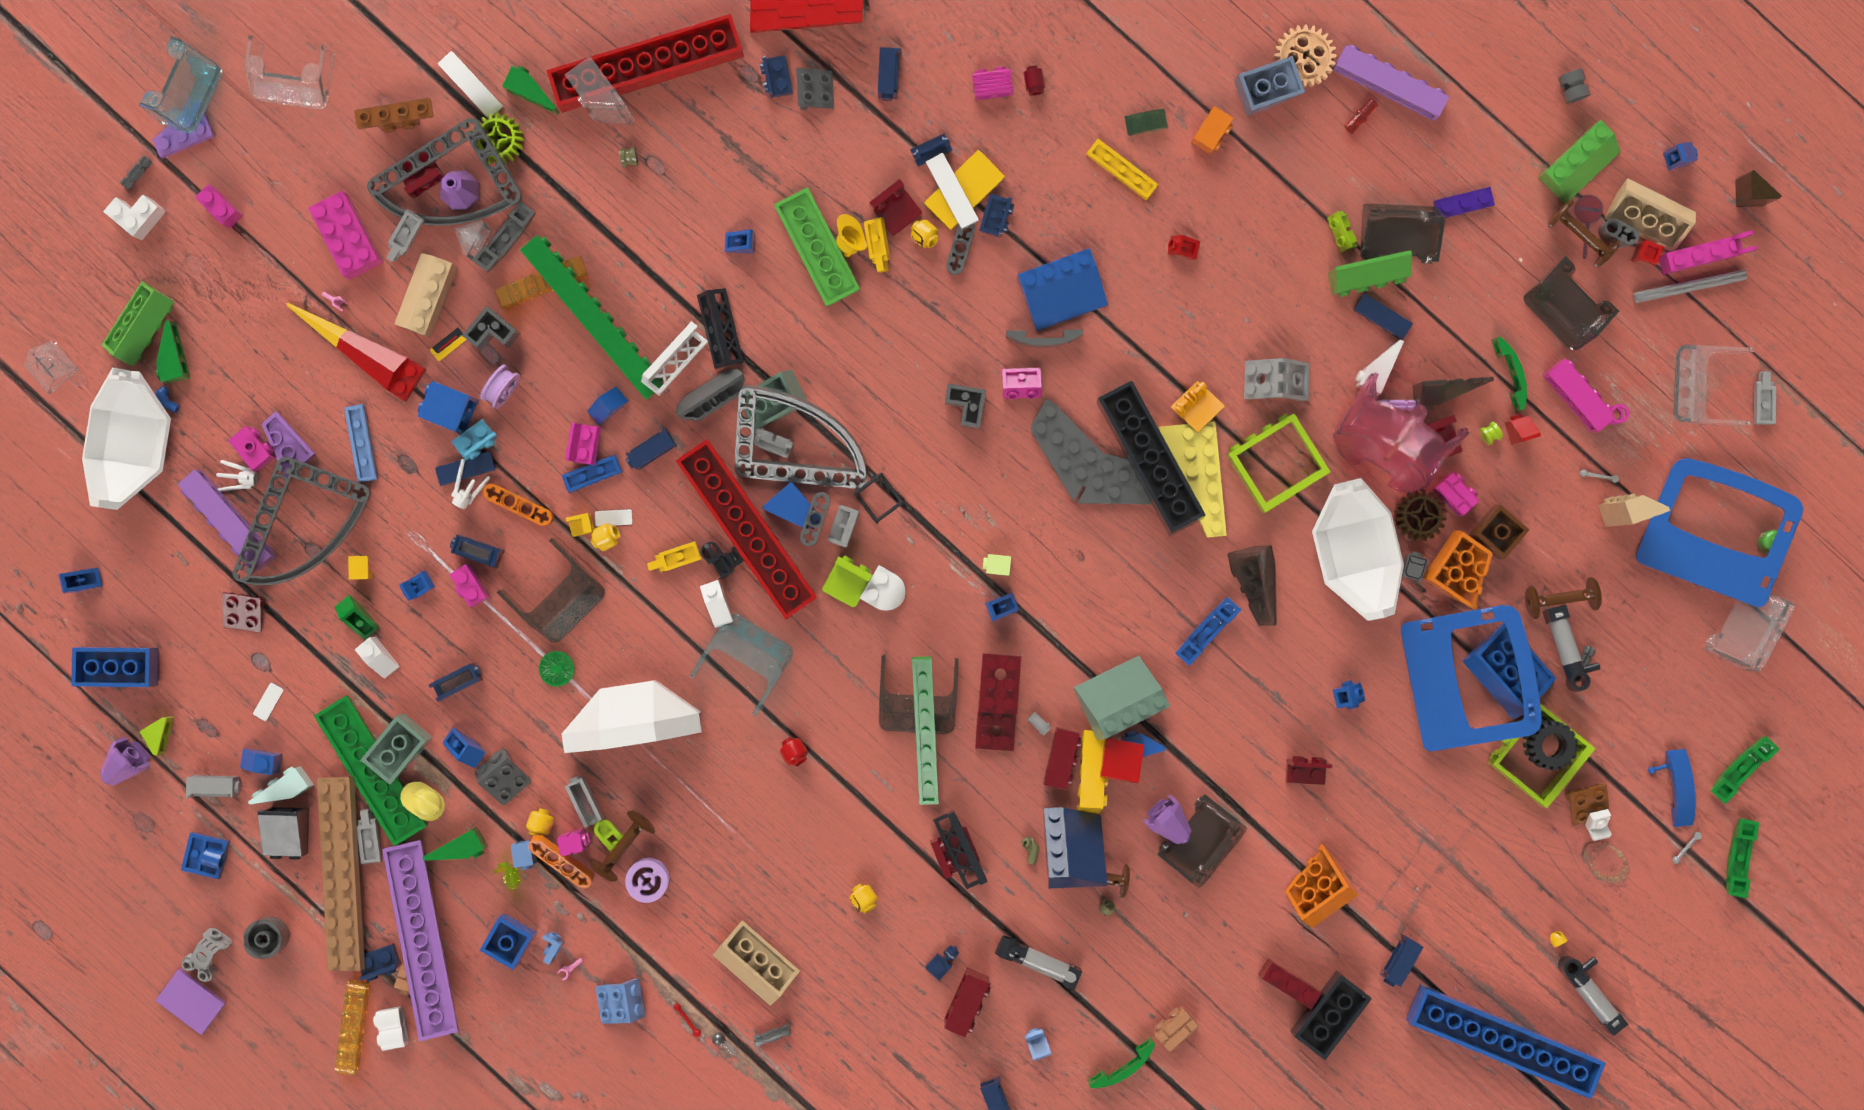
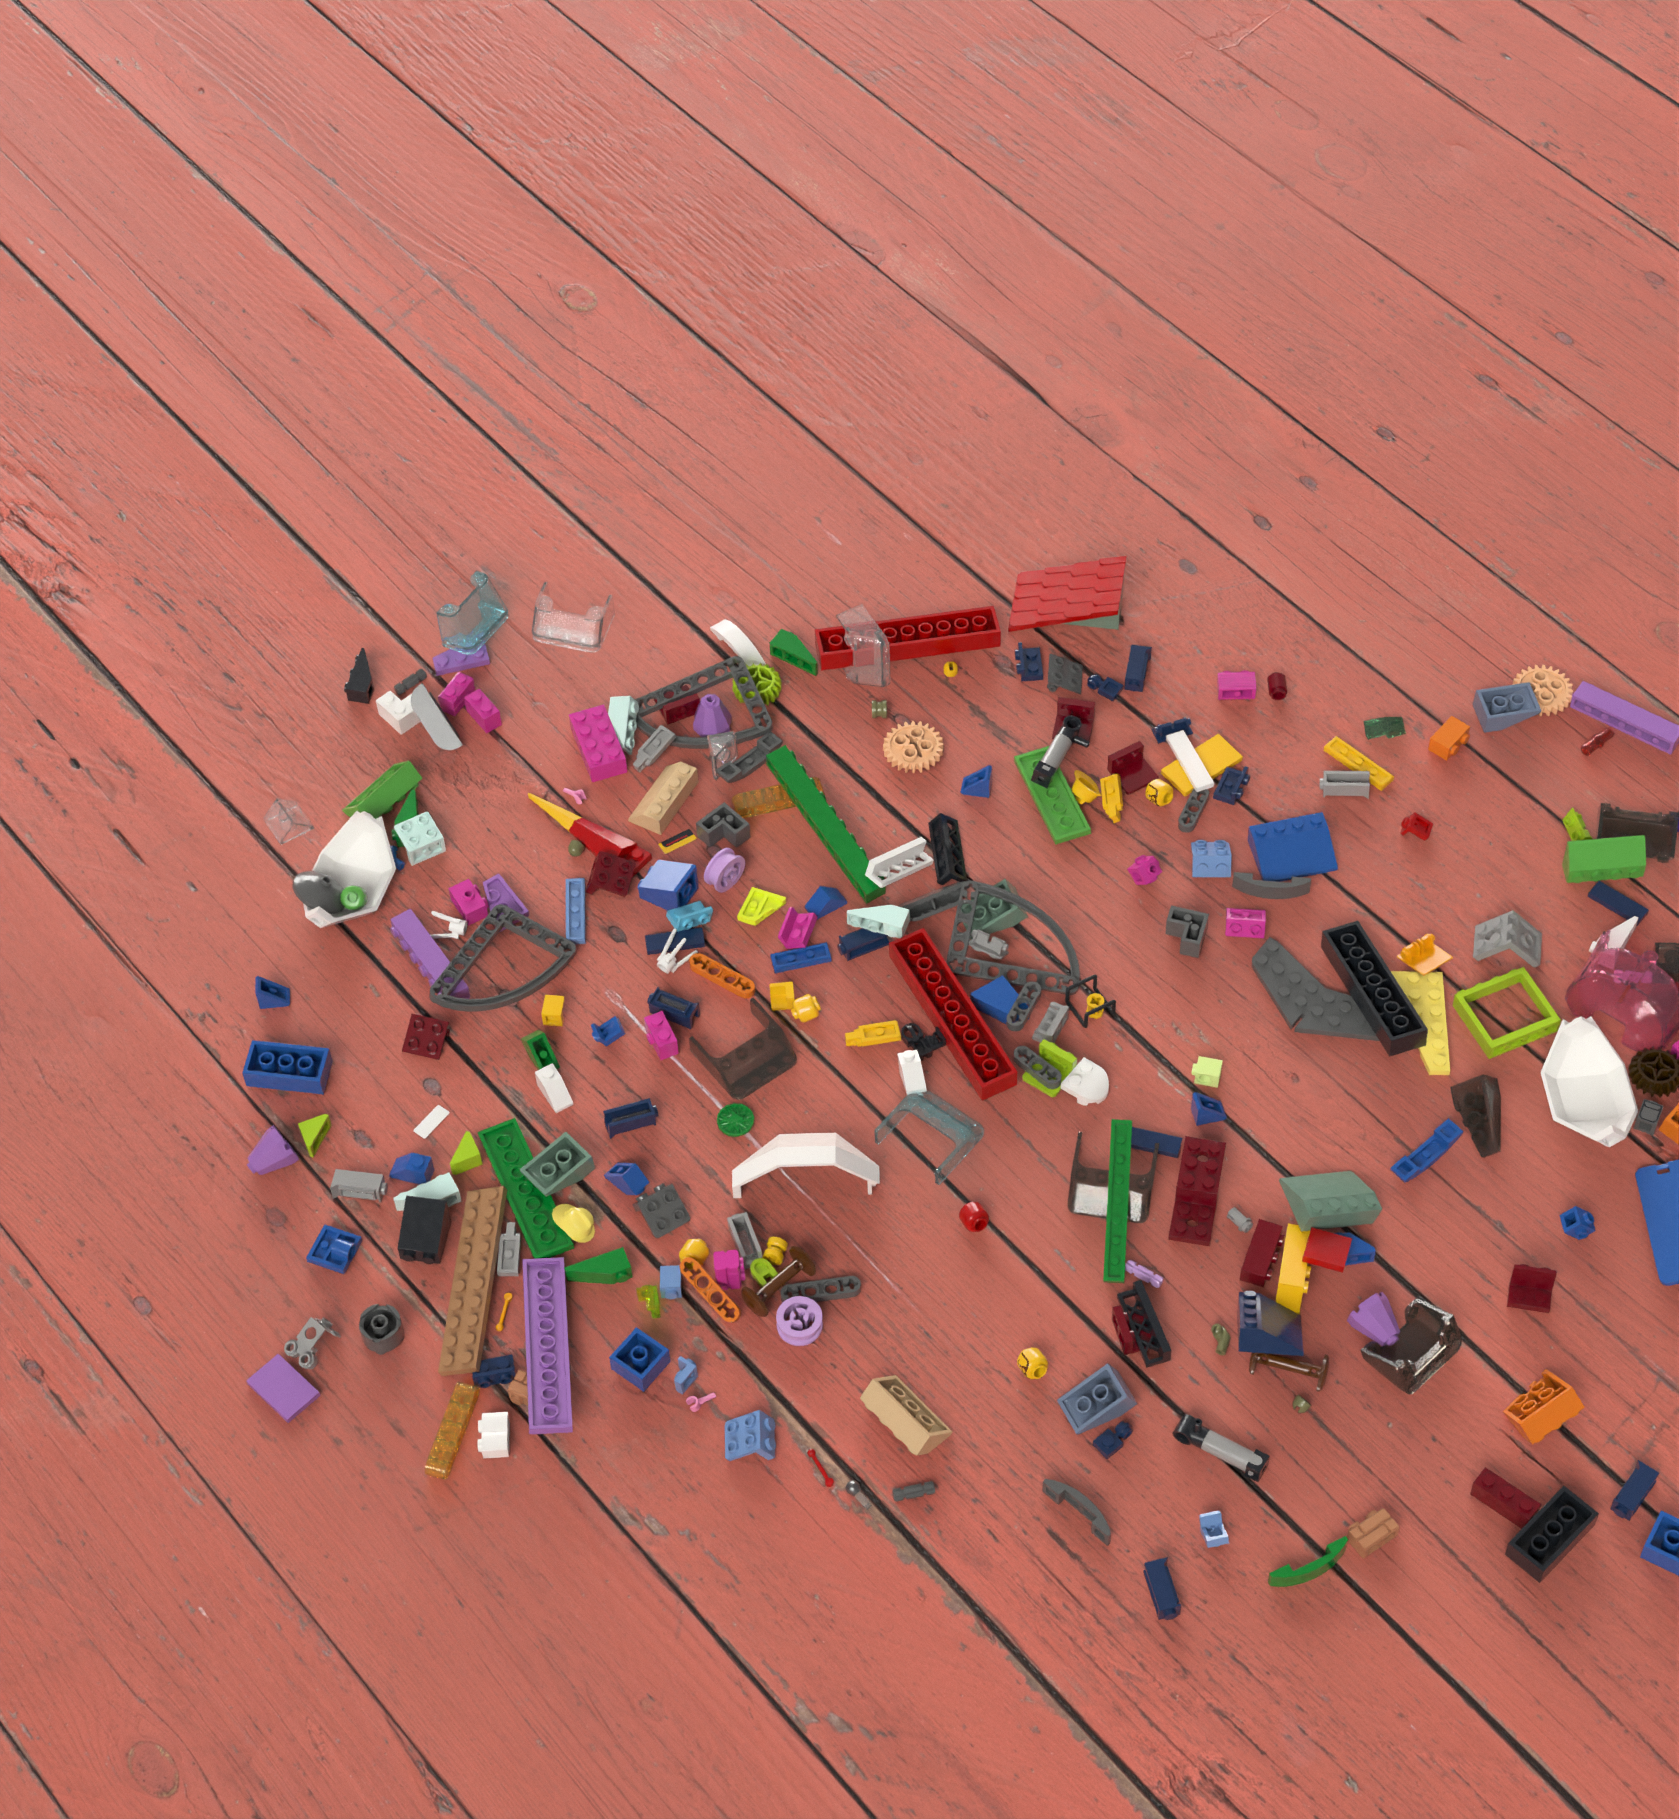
camera: 10 degrees right, 35 degrees down
dark orange bracket [354,98,434,133] -> none
white sticker [595,509,632,526] -> none
dark red brick [944,967,991,1038] -> none
none -> dark grey dish [292,871,345,914]
none -> bright green head [340,885,368,910]
none -> black slope [344,648,374,704]
none -> light aqua bracket [394,812,446,866]
none -> brick [411,683,463,750]
none -> dark pink brick [438,672,476,716]
none -> lime slope [450,1131,483,1175]
none -> light orange hinge [495,1293,513,1331]
none -> olive hinge [568,840,585,857]
none -> dark red bracket [585,851,635,897]
none -> light aqua slope [608,696,639,755]
none -> neon yellow wing [737,887,787,926]
none -> yellow wheel [762,1237,788,1265]
none -> dark grey beam [780,1276,861,1302]
none -> light aqua slope [847,905,910,938]
none -> light nougat gear [883,721,944,773]
none -> yellow hinge [943,661,958,677]
none -> dark grey beam [1014,1046,1061,1089]
none -> piece [1031,716,1090,789]
none -> dark grey slope [1042,1479,1111,1546]
none -> dark red bracket [1052,697,1095,743]
none -> sand blue slope [1057,1363,1137,1435]
none -> yellow bush [1086,993,1104,1019]
none -> dark blue plate [1087,674,1123,702]
none -> lavender axle [1125,1260,1164,1288]
none -> dark pink brick [1127,855,1163,885]
none -> dark blue tile [1131,1127,1182,1158]
none -> medium blue bracket [1191,840,1232,877]
none -> light grey window [1319,771,1370,799]

